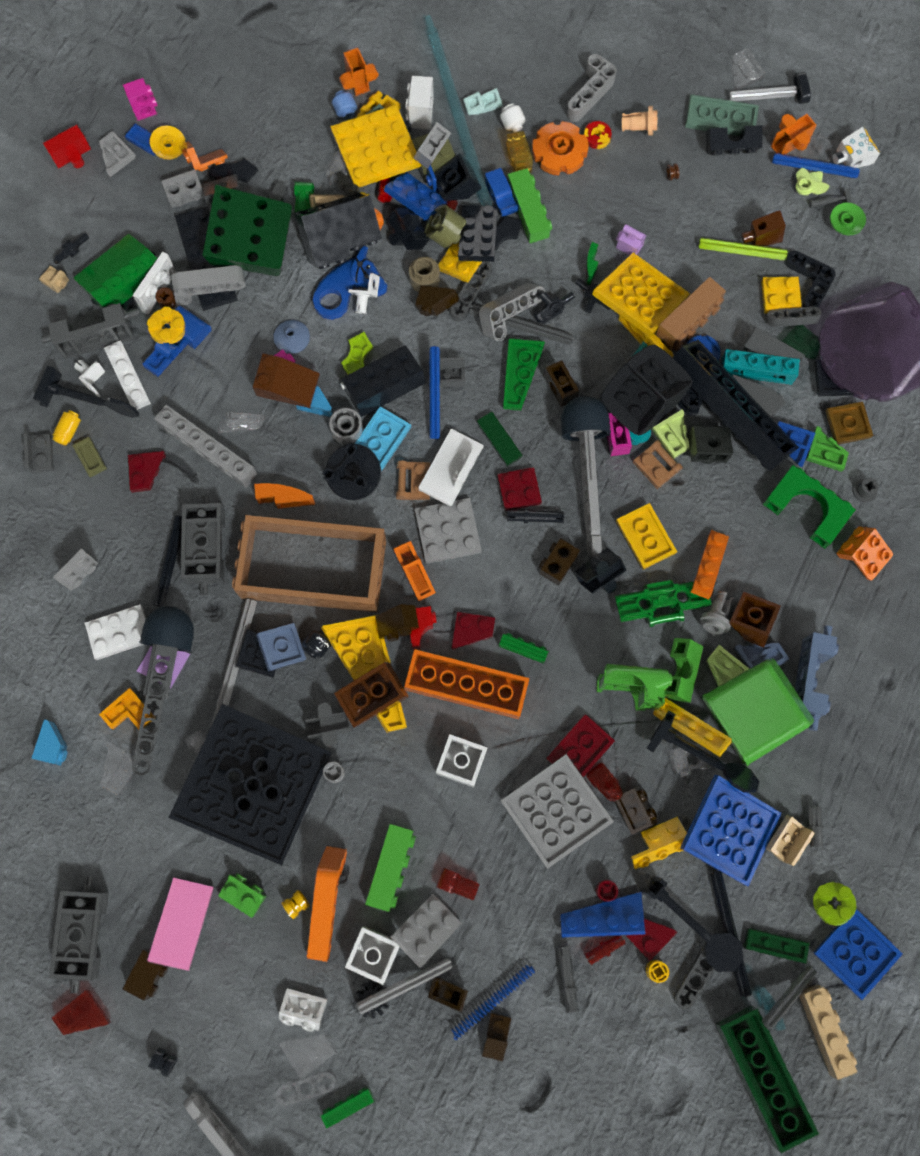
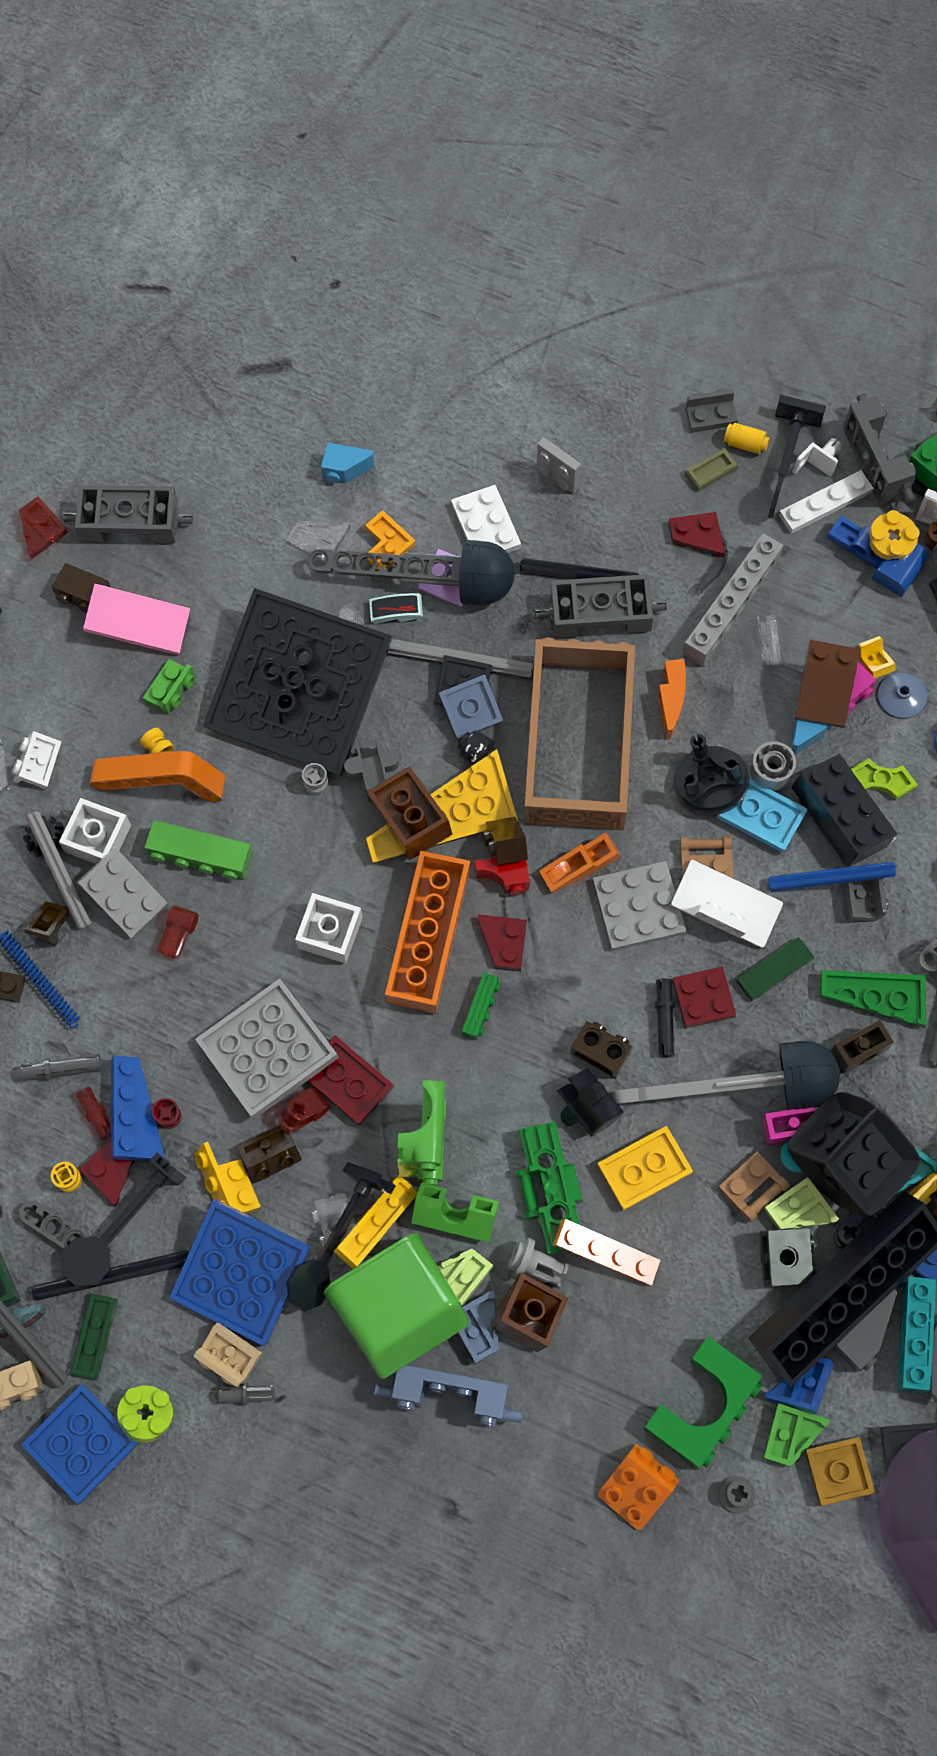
camera: 90 degrees right, 5 degrees down
none -> slope [369,593,423,624]
none -> yellow bracket [858,636,895,679]

